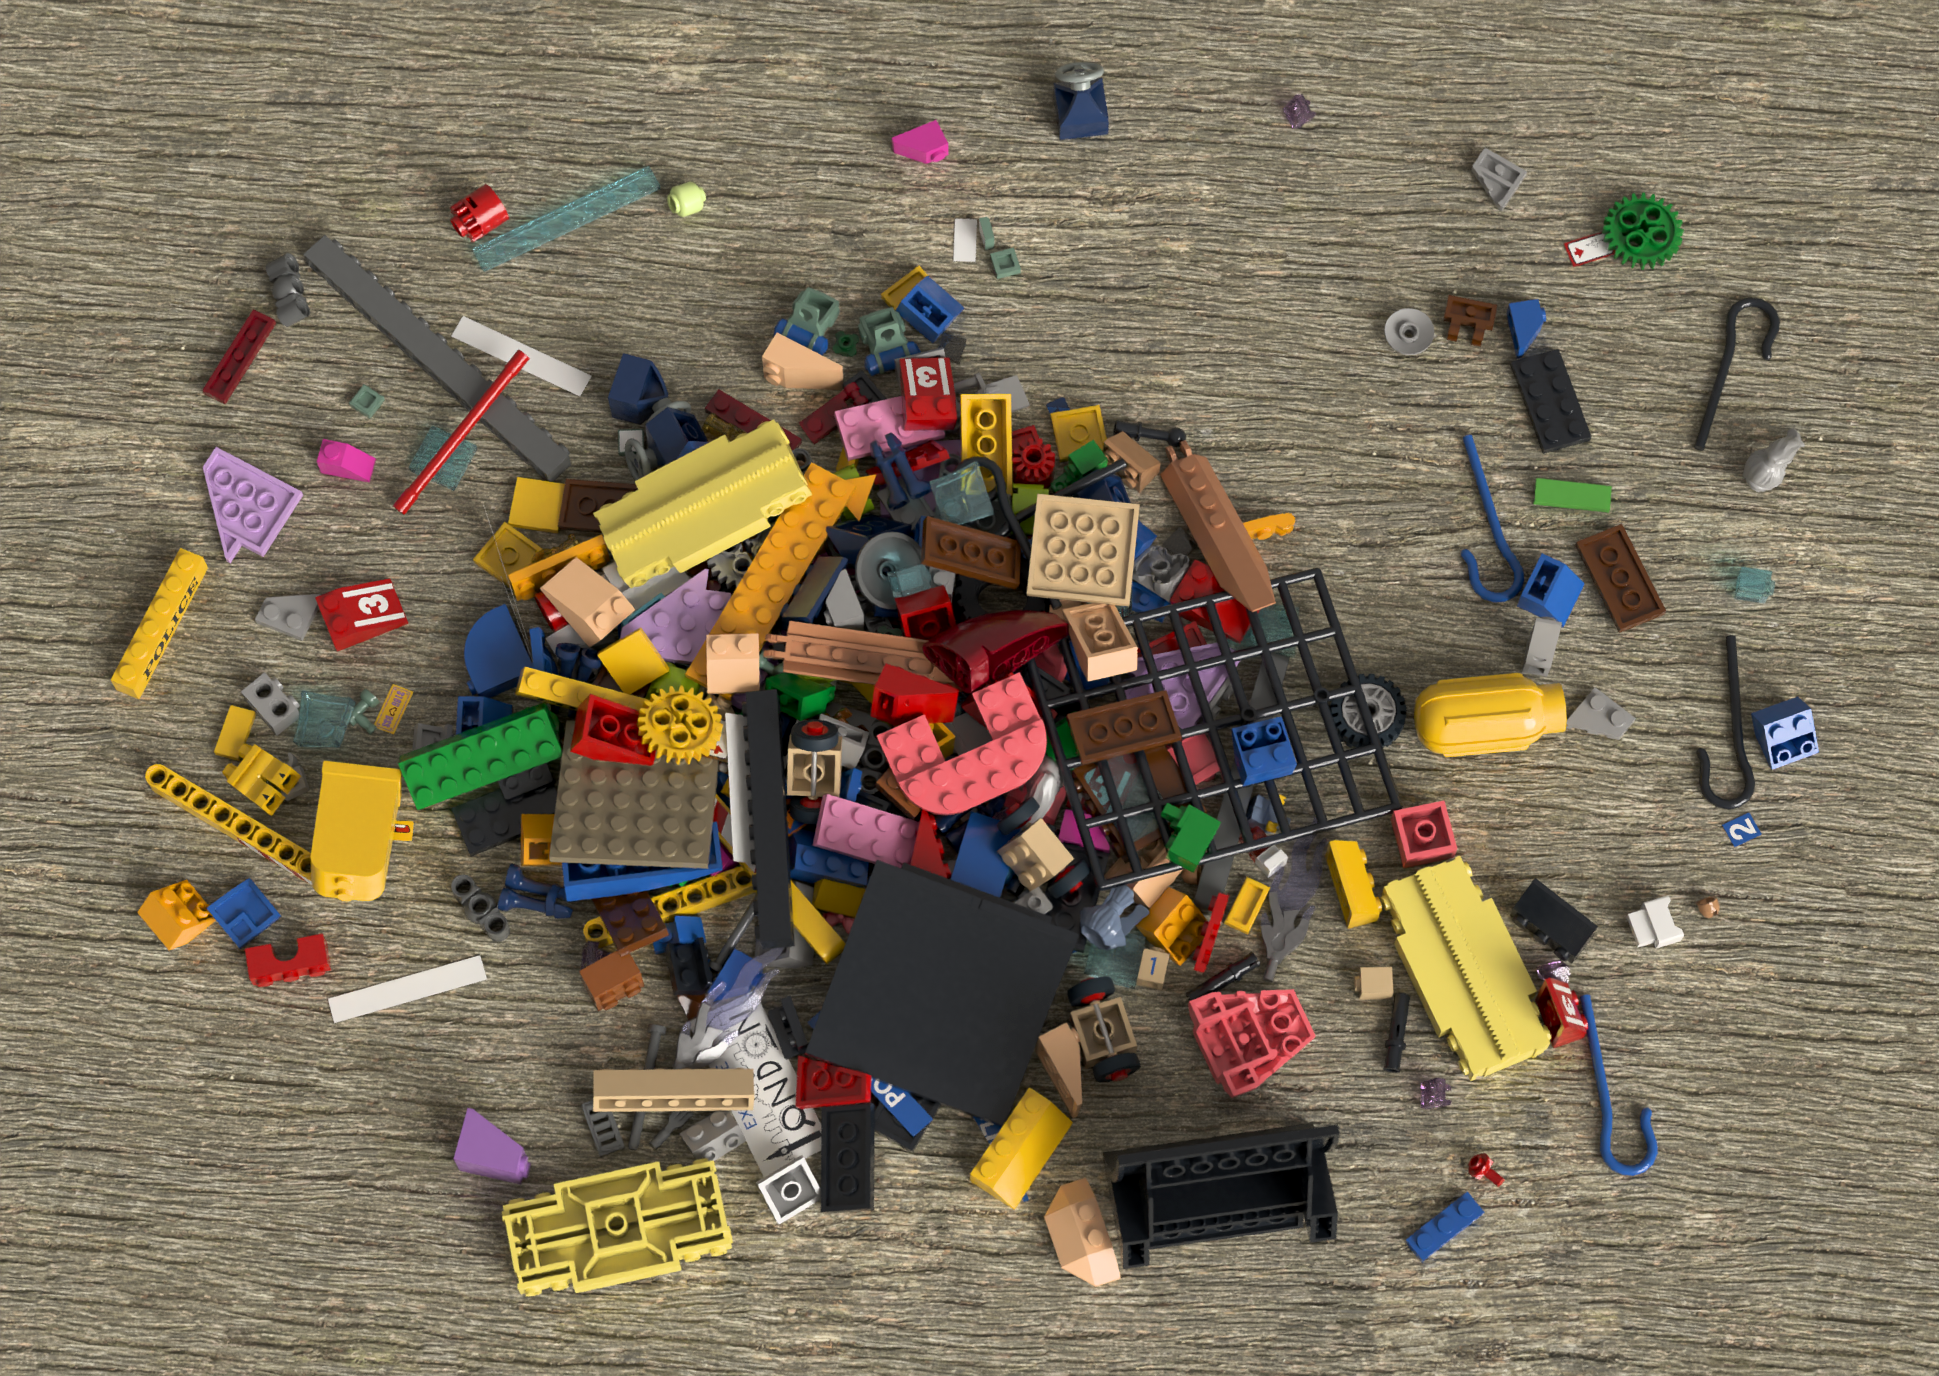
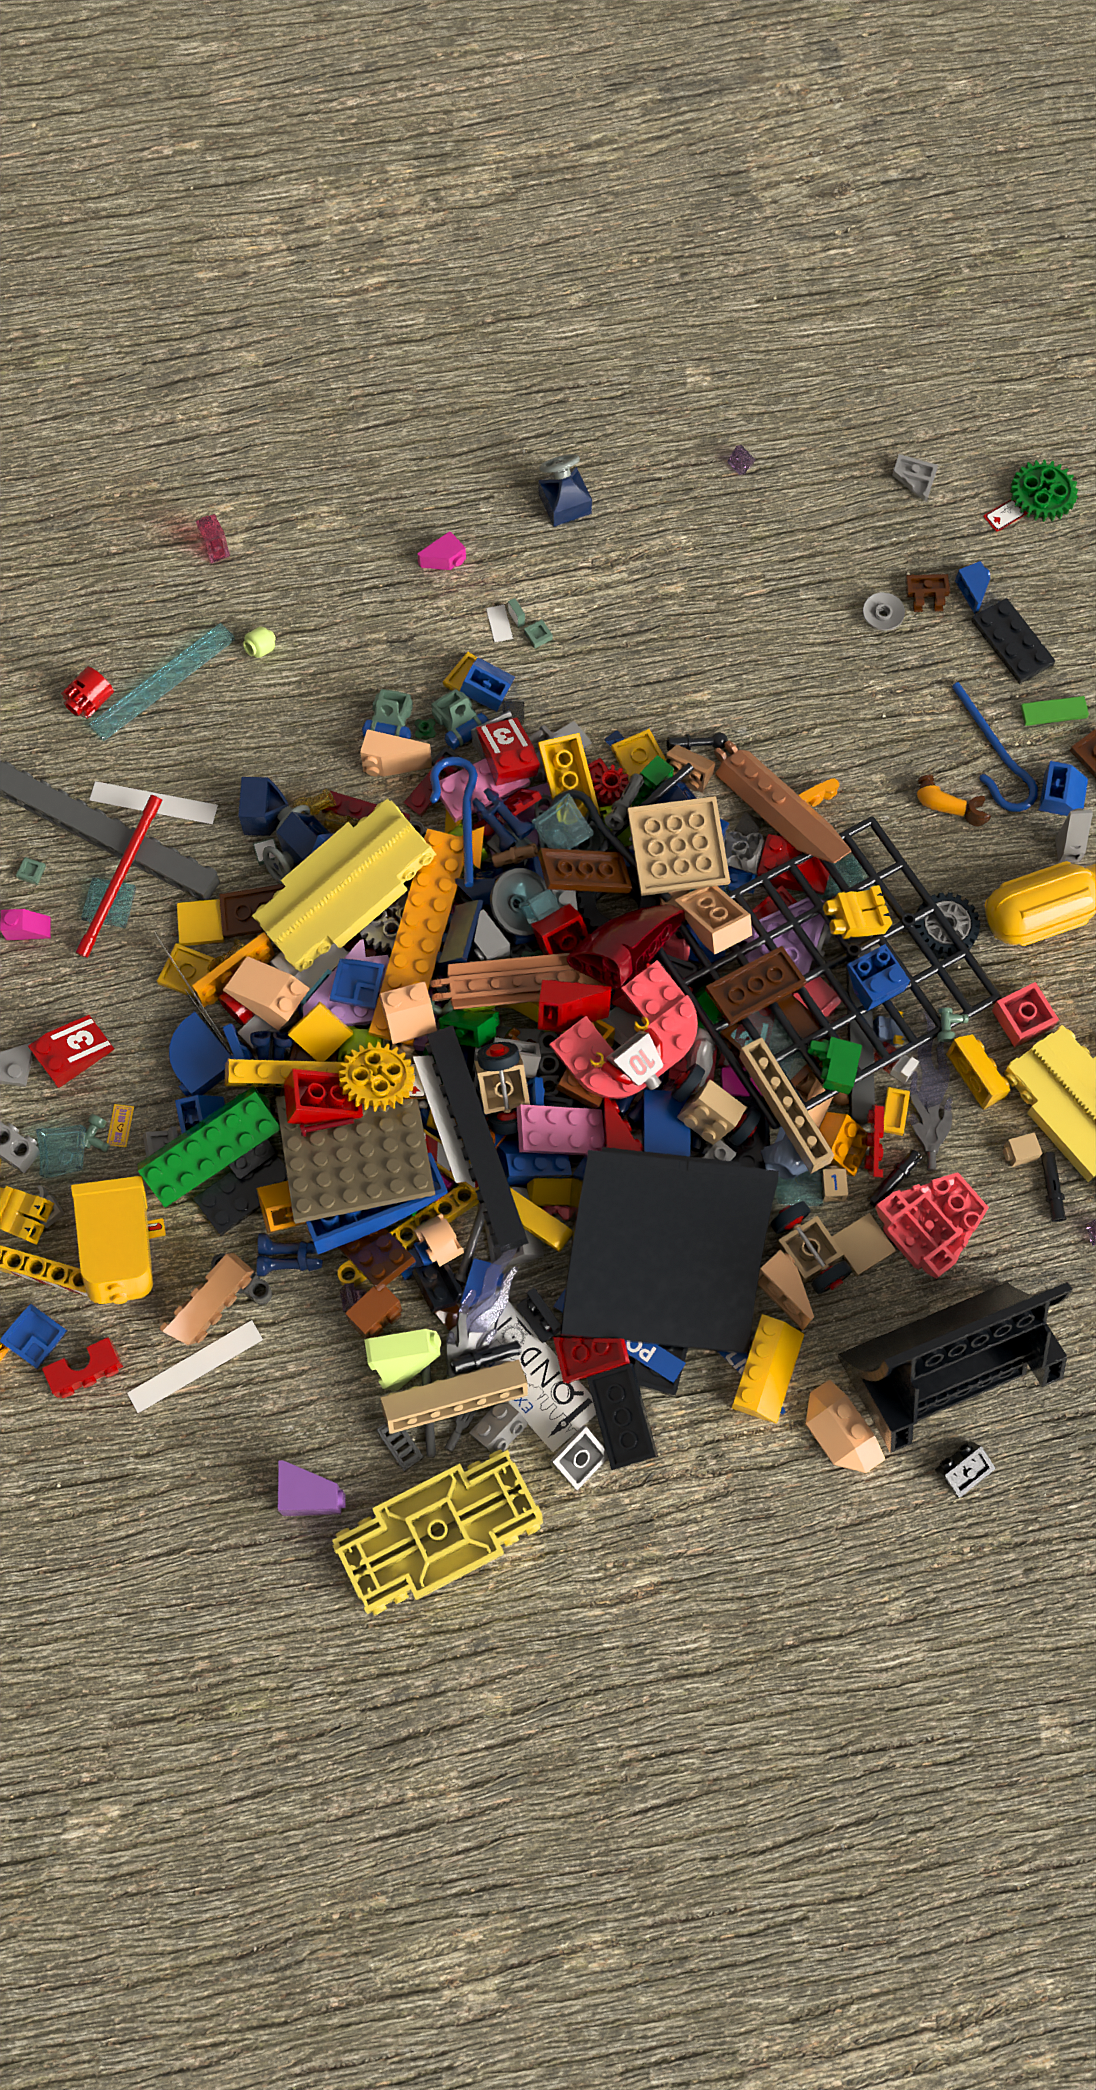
camera: 15 degrees left, 0 degrees up
none -> medium nougat wedge [159,1253,254,1345]
none -> clear pink brick [195,514,230,564]
none -> clear yellow connector [292,788,336,815]
none -> dark red piece [299,1118,354,1137]
none -> blue plate [330,959,384,1010]
none -> yellowish green slope [365,1329,441,1391]
none -> light nougat cylinder [414,1213,464,1267]
none -> blue piece [430,756,478,887]
none -> black pin [450,1340,521,1374]
none -> medium nougat pin [492,843,538,868]
none -> torso [590,1017,663,1090]
none -> dark grey pin [604,774,644,830]
none -> tan brick [739,1037,834,1174]
none -> yellow hips [823,886,892,939]
none -> tan tile [832,1213,896,1277]
none -> piece [917,775,991,826]
none -> bracket [935,1441,996,1498]
none -> sand green piece [937,1008,969,1042]

